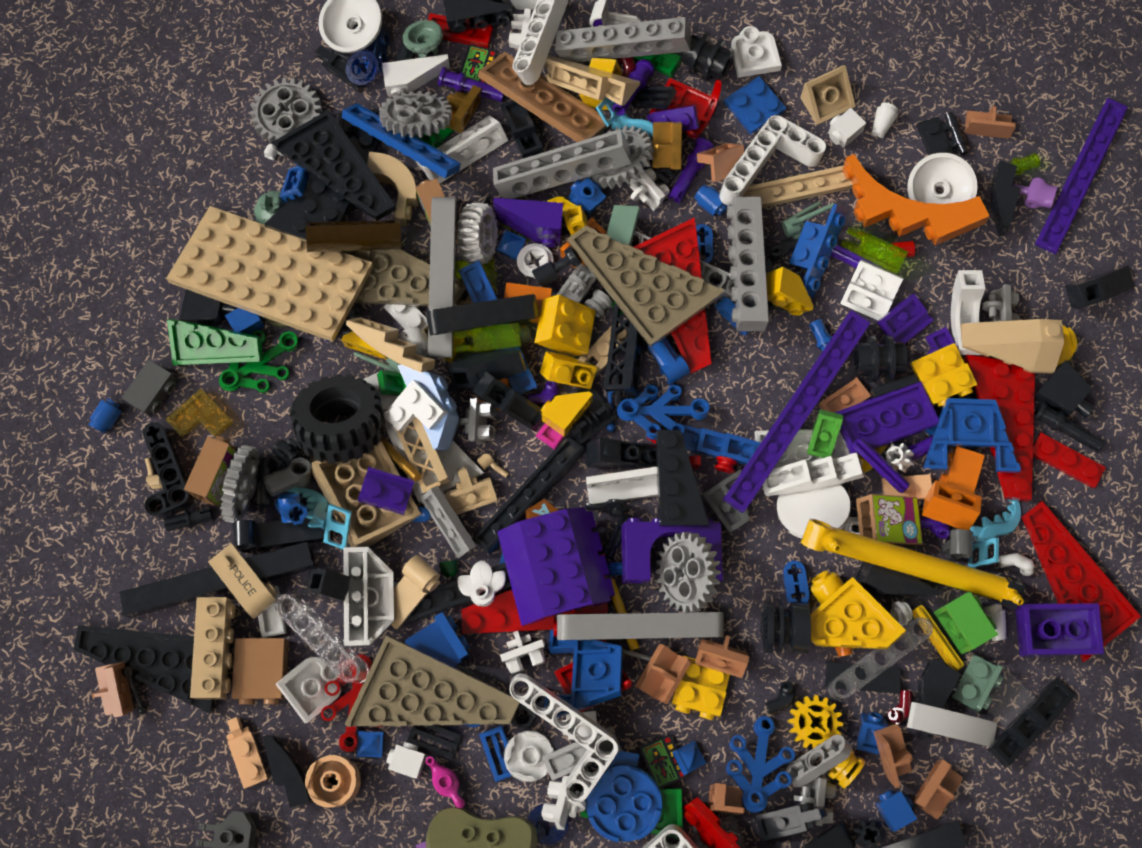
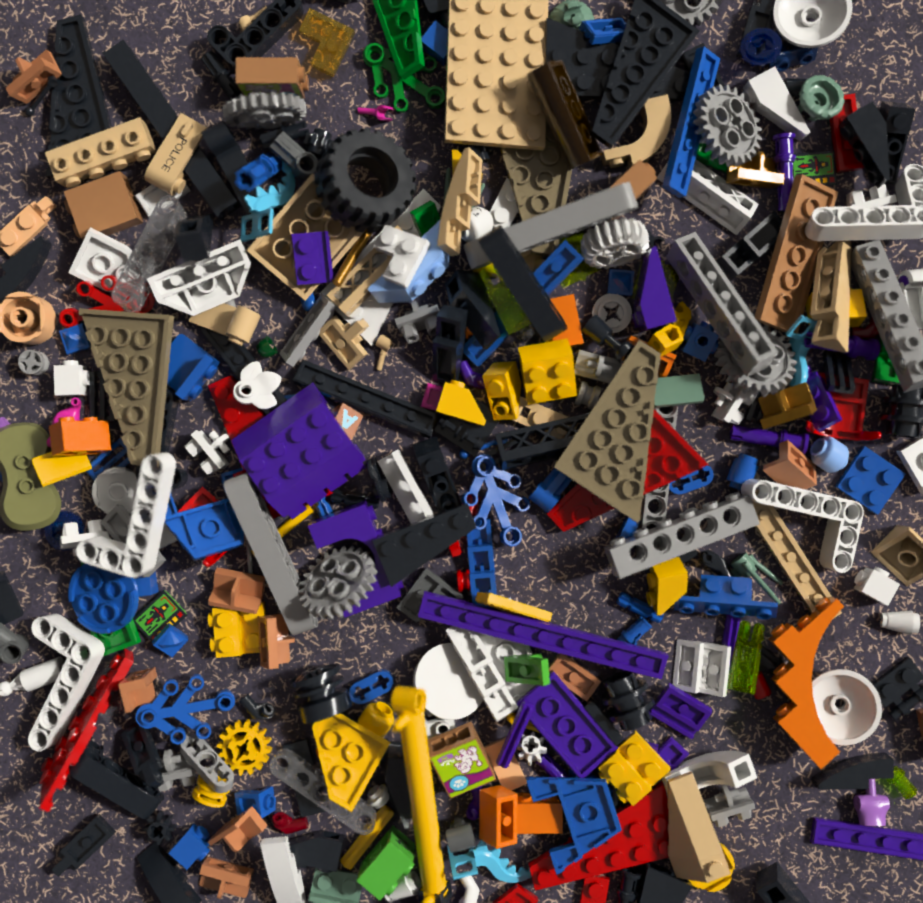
camera: 65 degrees right, 15 degrees up
none -> light grey wheel [18,350,49,375]
none -> yellow slope [31,452,92,487]
none -> orange brick [49,417,111,456]
none -> dark pink hand [358,105,394,122]
none -> yellow tile [475,592,552,622]
none -> blue axle [616,592,664,623]
none -> light blue head [810,436,849,473]

